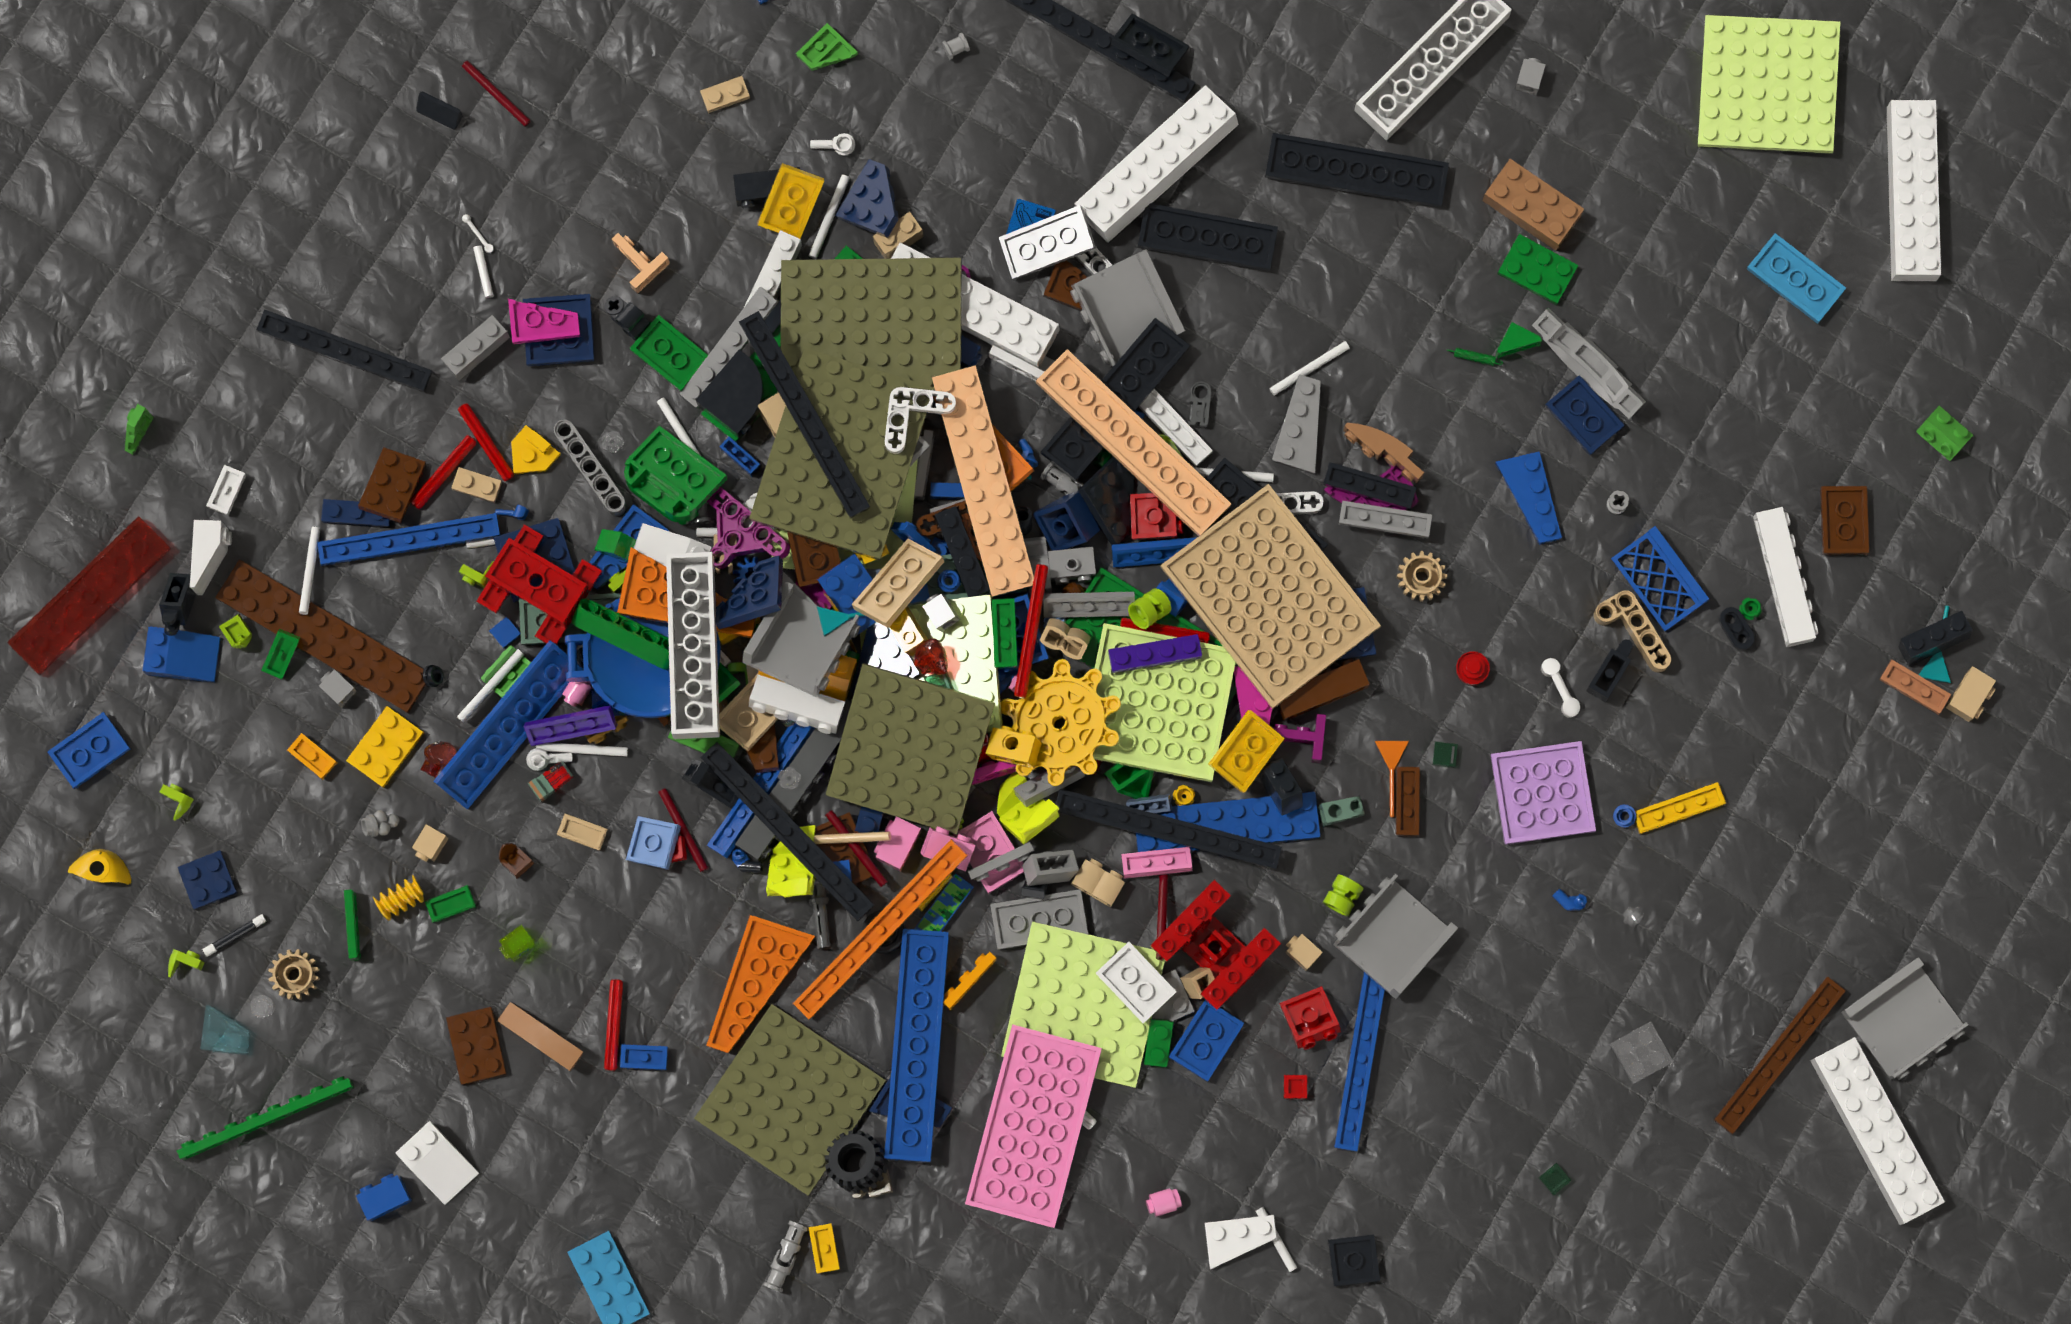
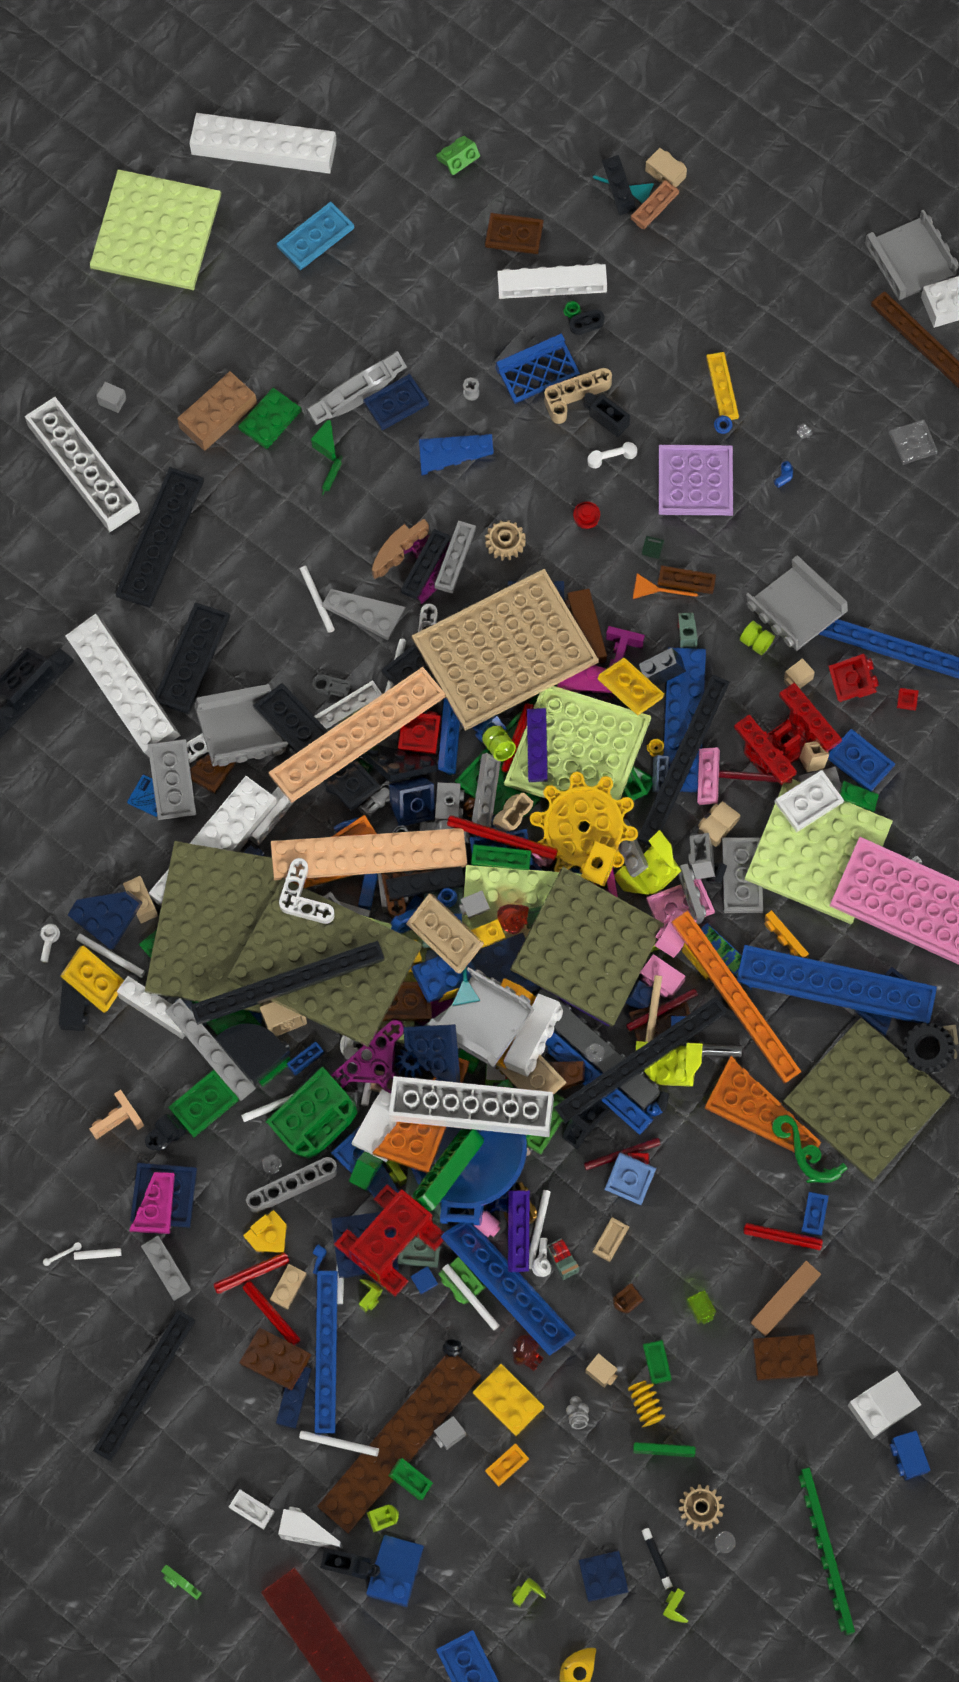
camera: 80 degrees left, 10 degrees down
clear light blue wing [200,1005,250,1054] -> none
none -> green plant [772,1115,848,1183]

